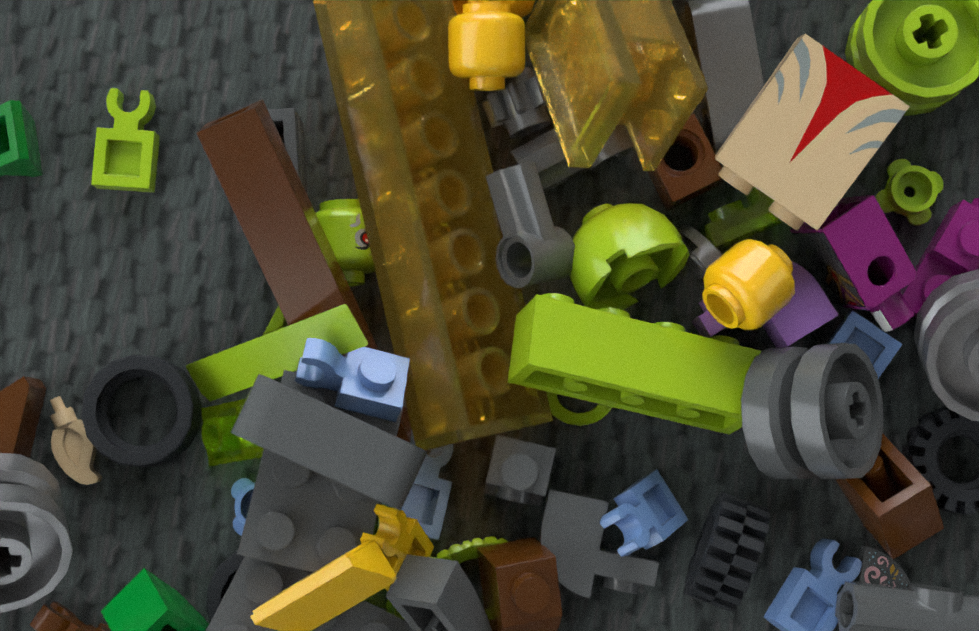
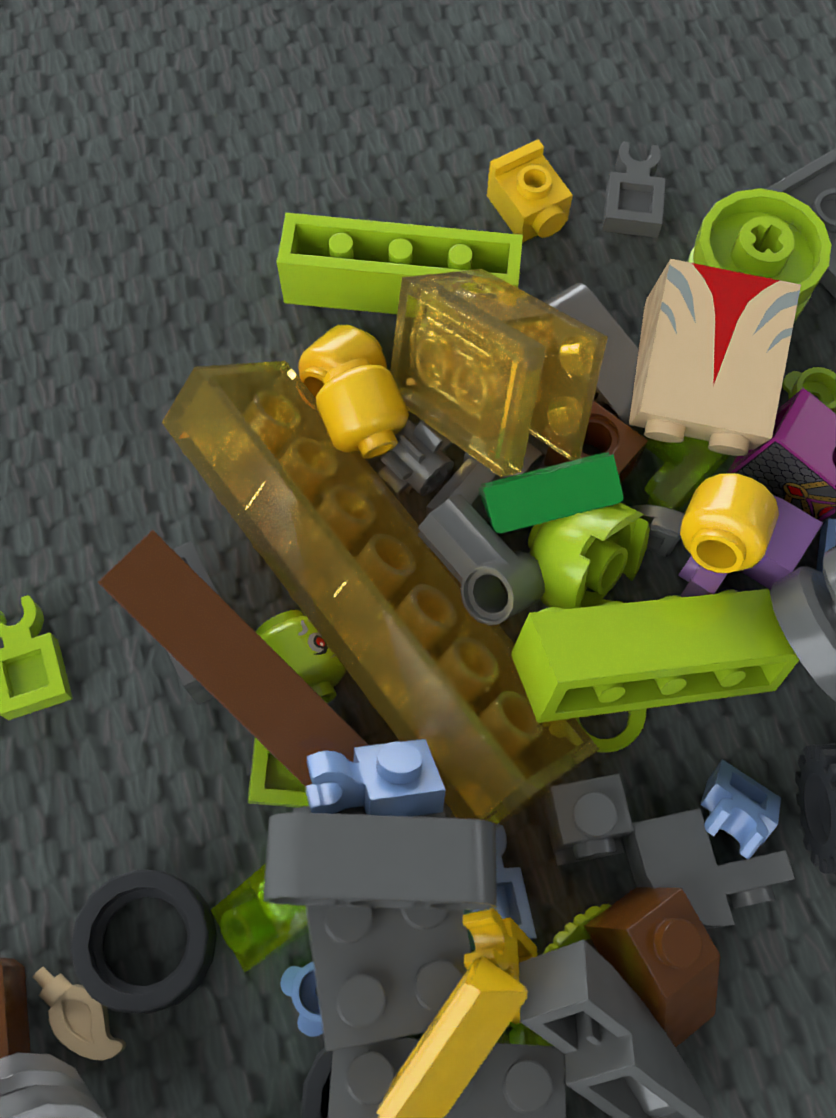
camera: 30 degrees left, 15 degrees down
lime sticker [186,304,368,402] -> none
none -> green slope [478,452,623,533]

